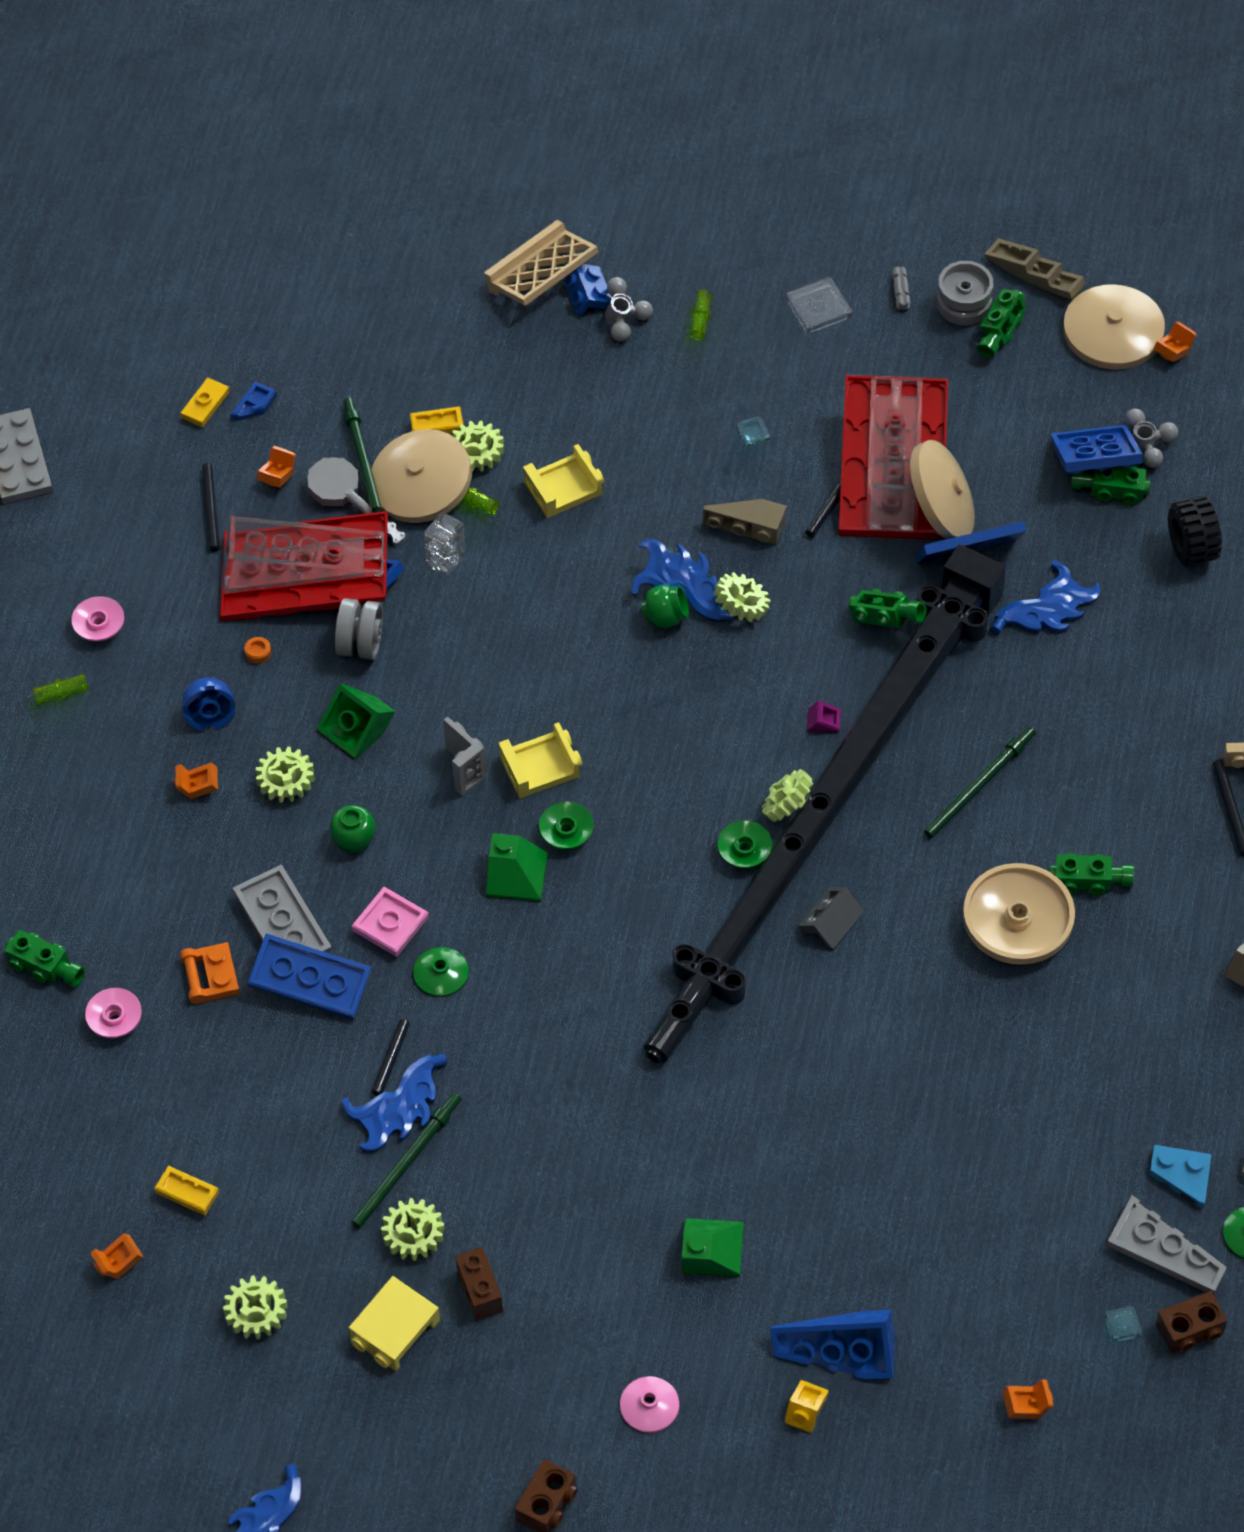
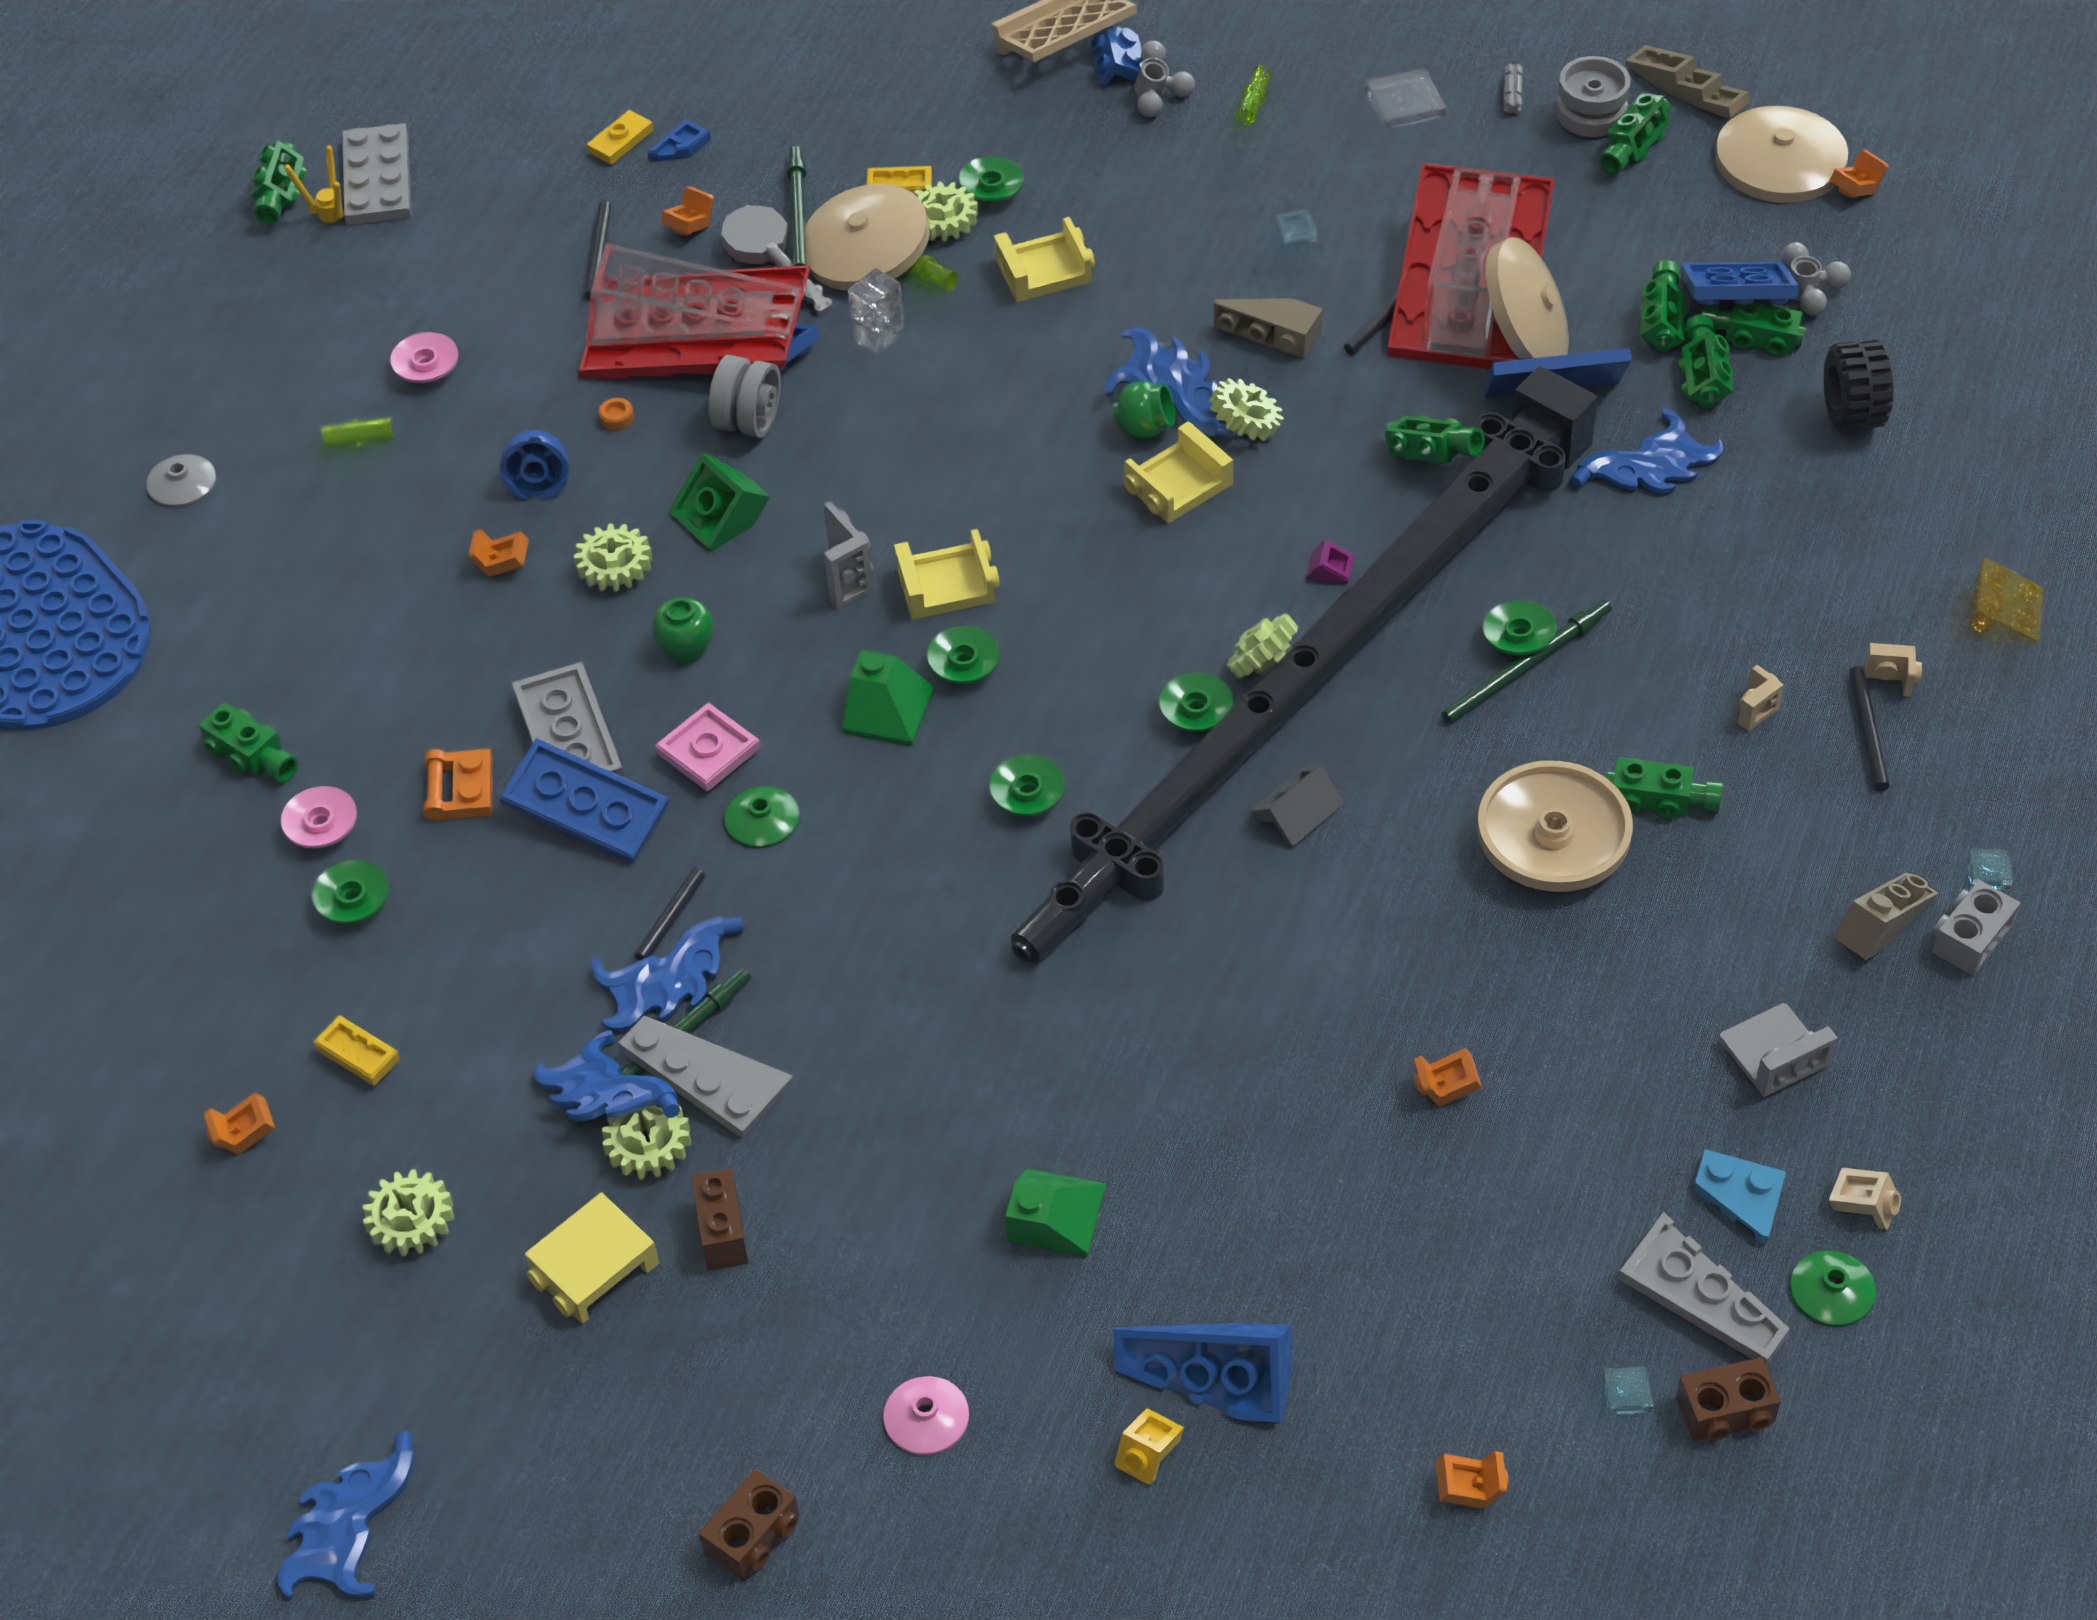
camera: 10 degrees right, 5 degrees down
none -> green dish [312,860,389,924]
none -> blue piece [534,1030,680,1121]
none -> light grey wing [618,1016,793,1139]
none -> green dish [959,156,1024,202]
none -> green dish [990,754,1065,816]
none -> light yellow panel [1123,421,1233,524]
none -> orange bracket [1413,1048,1483,1107]
none -> green dish [1483,601,1557,655]
none -> green brick [1640,260,1688,353]
none -> green brick [1678,314,1734,410]
none -> light grey bracket [1719,1003,1838,1097]
none -> tan bracket [1738,665,1784,731]

